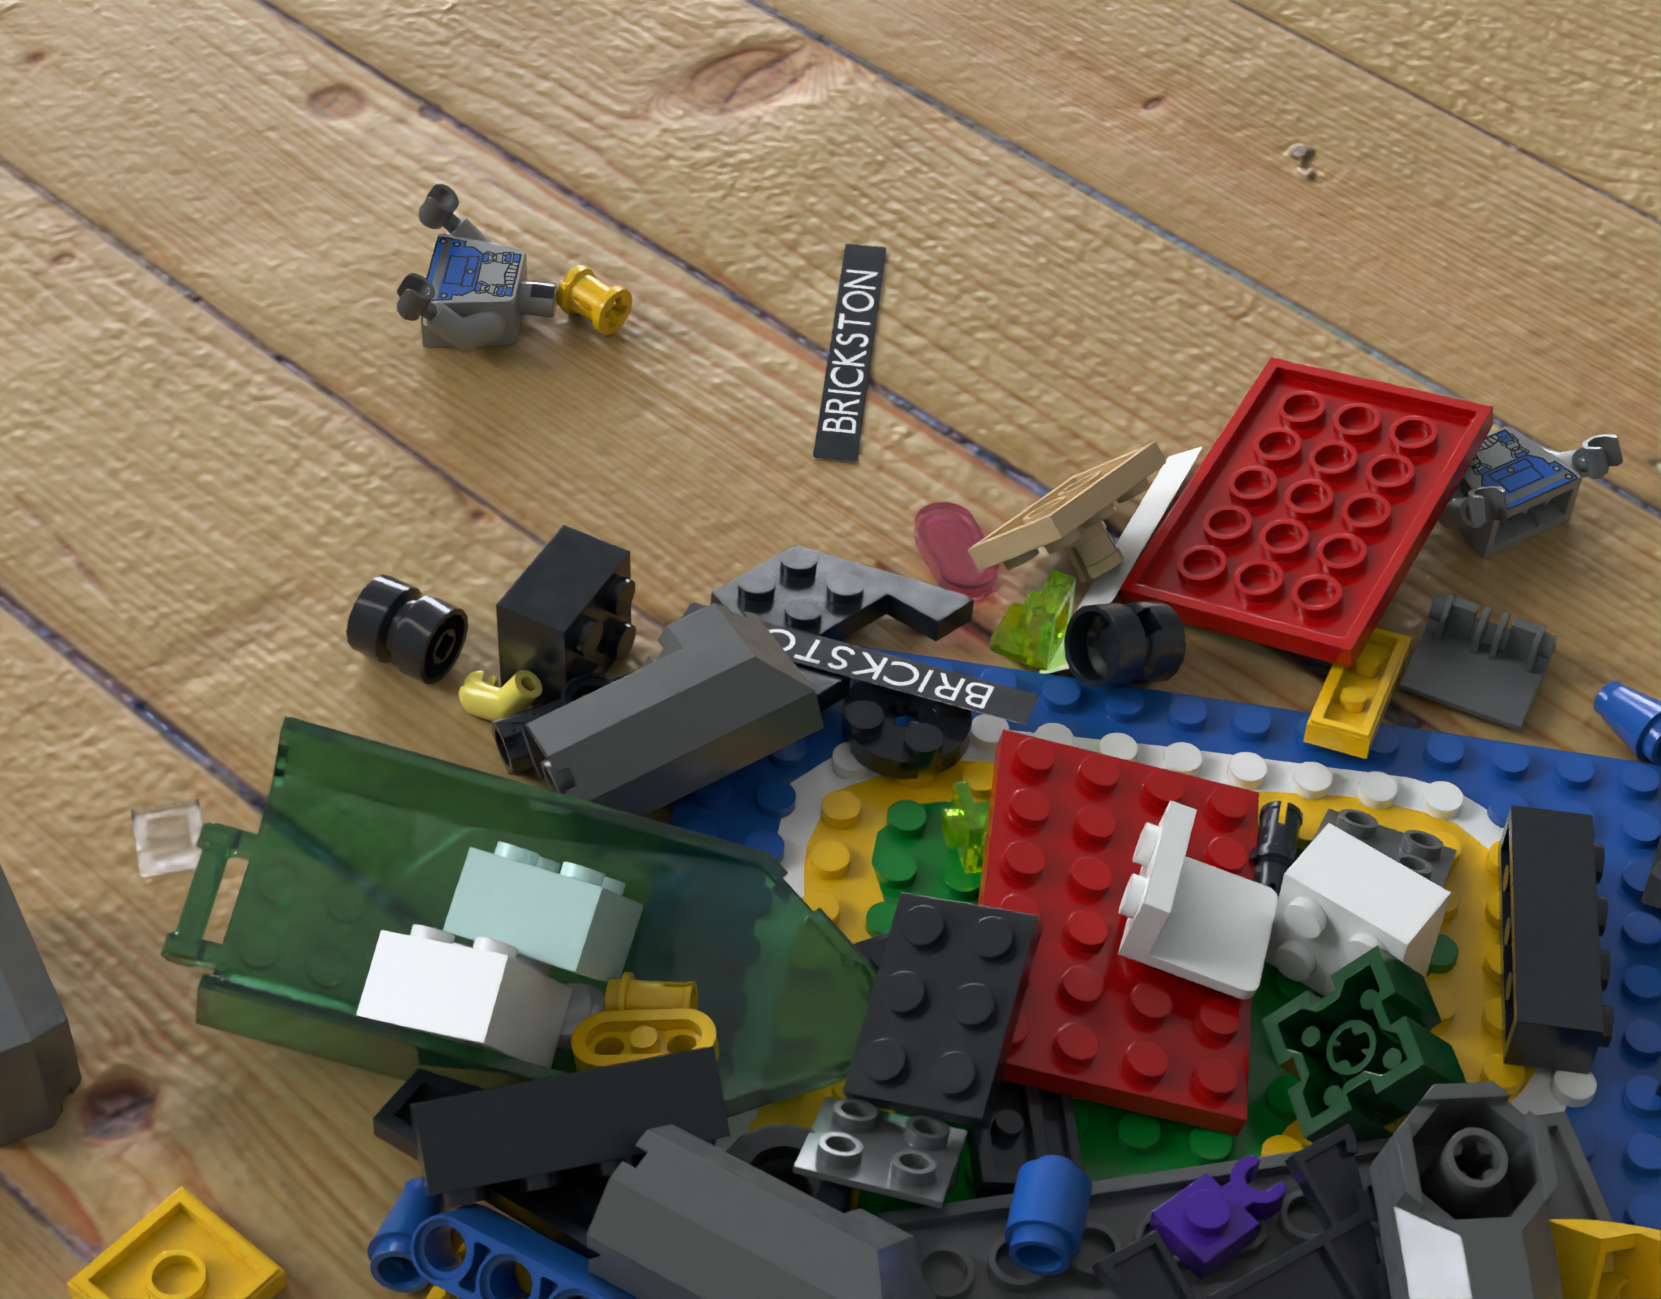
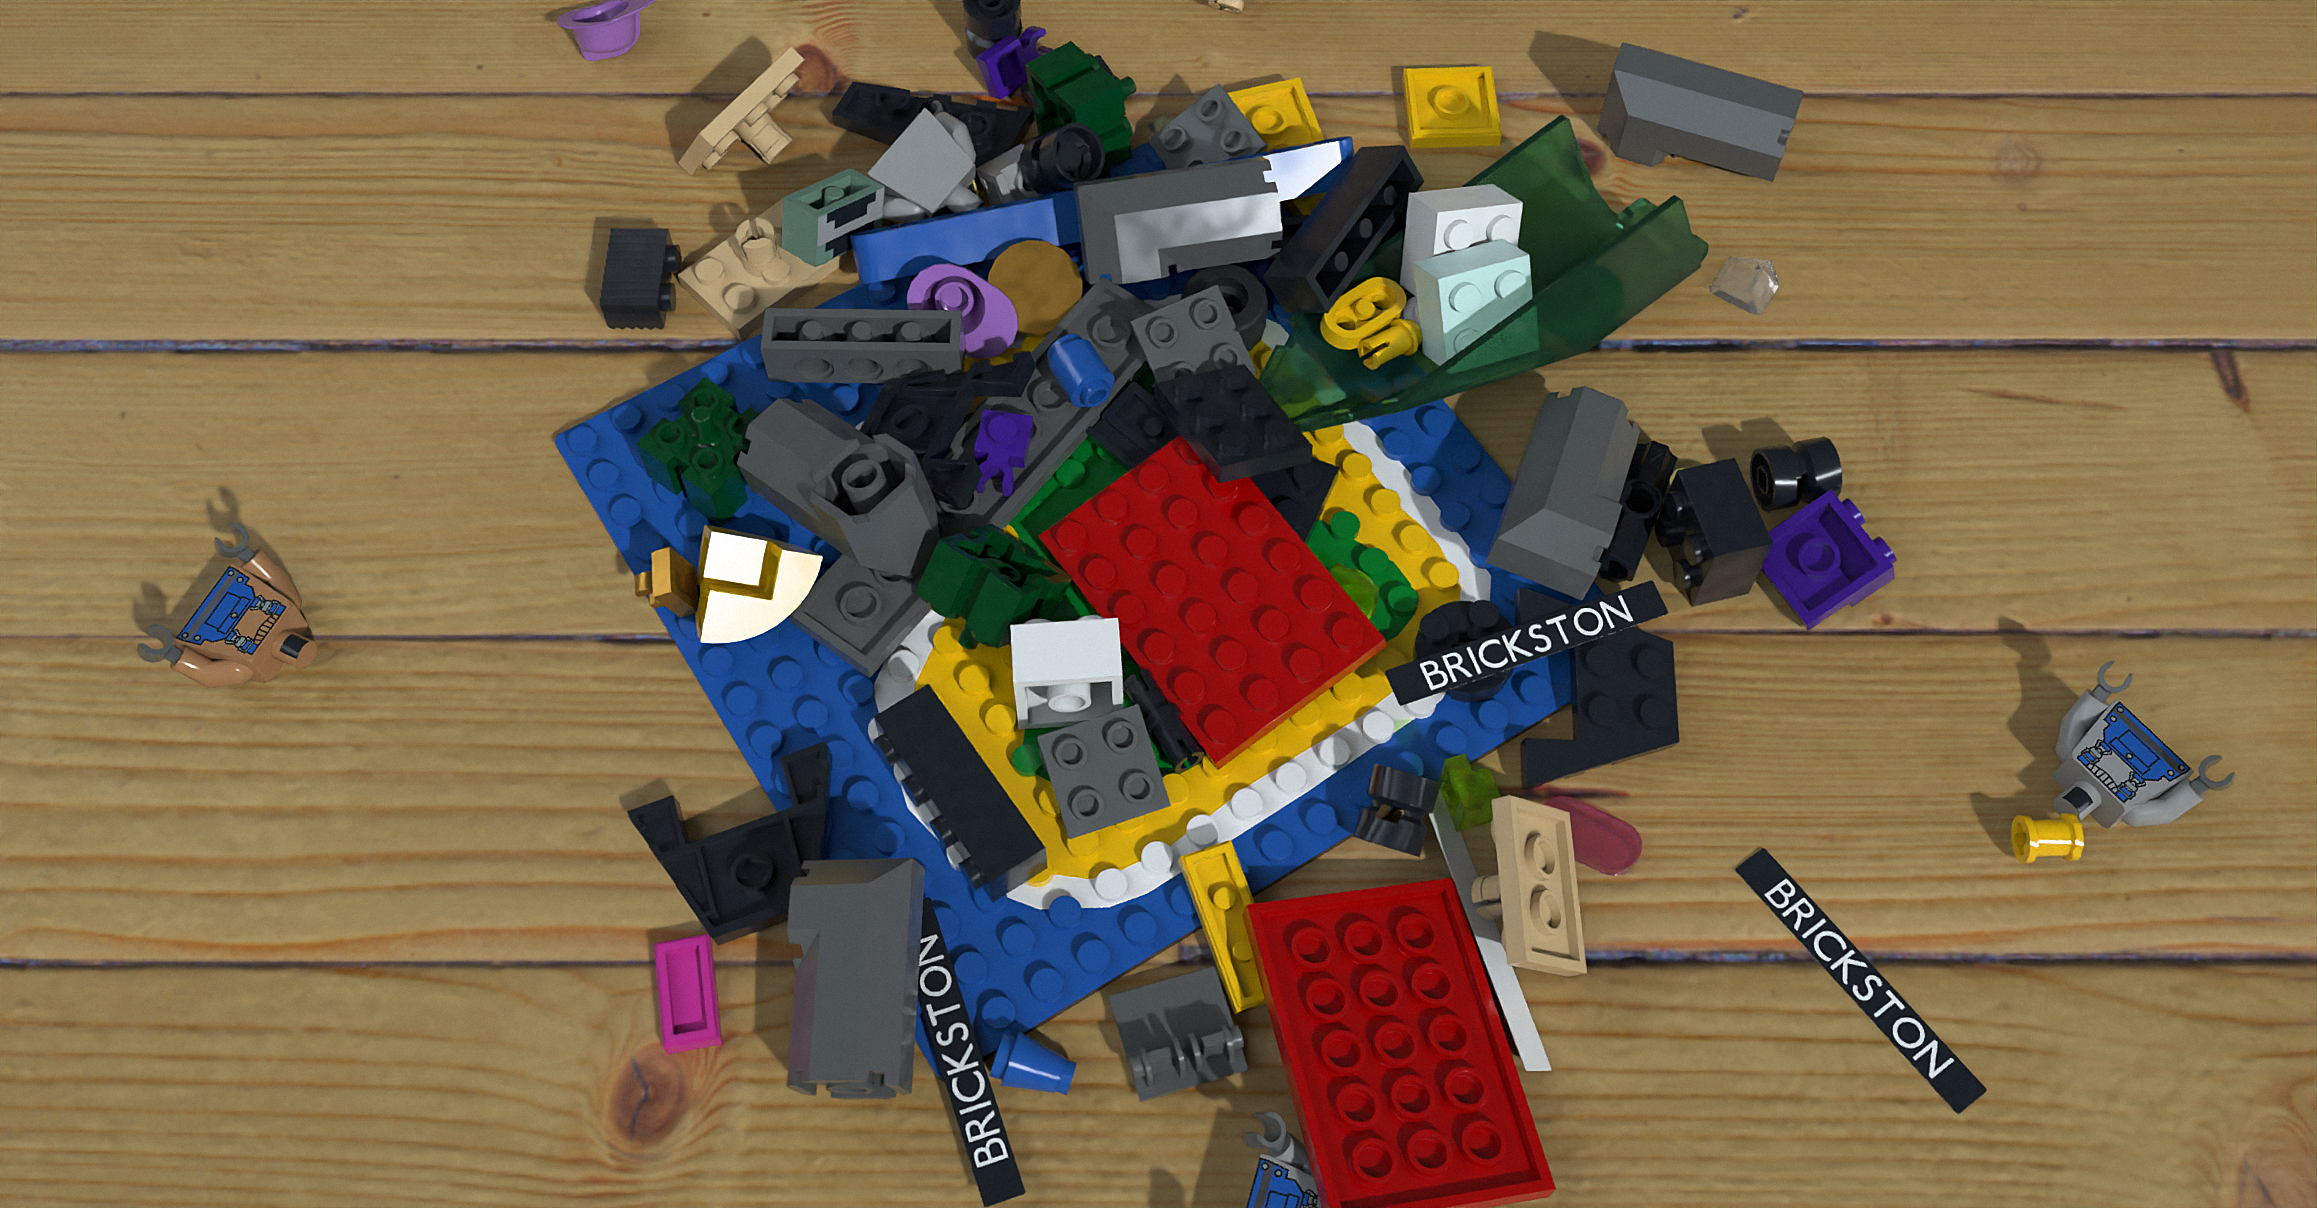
camera: 140 degrees right, 15 degrees up
white bracket [1118,800,1278,999] -> none
none -> dark purple plate [1761,489,1897,630]

